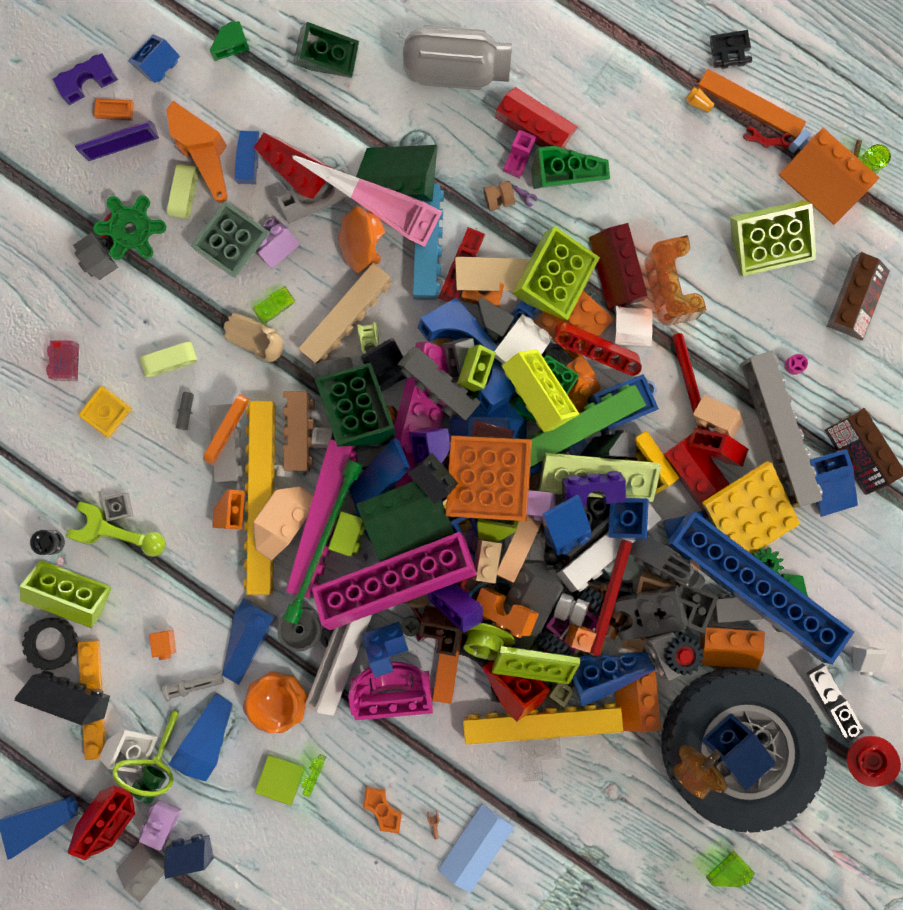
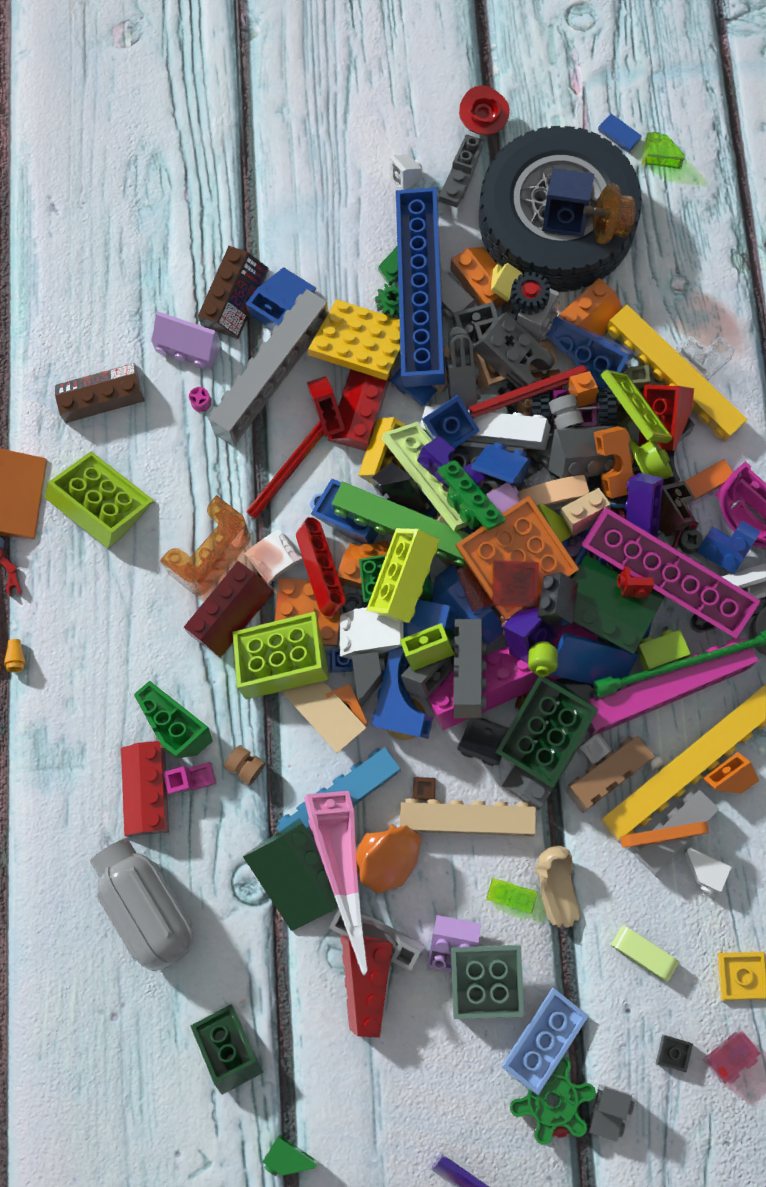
camera: 130 degrees left, 10 degrees down
orange slope [166,101,228,203] -> none
yellowish green beam [167,163,198,219] -> none
dark grey axle [175,392,194,430] -> none
blue slope [235,131,259,184] -> none
light nougat wedge [253,486,313,561] -> none
yellowish green piece [357,322,379,354] -> none
red slope [438,227,486,302] -> none
medium lavender hand [514,186,537,207] -> none
light nougat brick [693,395,743,439] -> none
none -> lavender slope [151,311,221,369]
none -> reddish brown tile [413,777,436,801]
none -> green bracket [438,460,505,531]
none -> light yellow slope [491,263,523,301]
none -> clear red tile [492,560,539,608]
none -> light blue slope [501,988,589,1095]
none -> lime head [528,641,558,677]
none -> blue tile [598,113,642,153]
none -> red bracket [617,566,654,598]
none -> pearl dark grey piece [656,1034,693,1072]
none -> white slope [683,848,731,895]

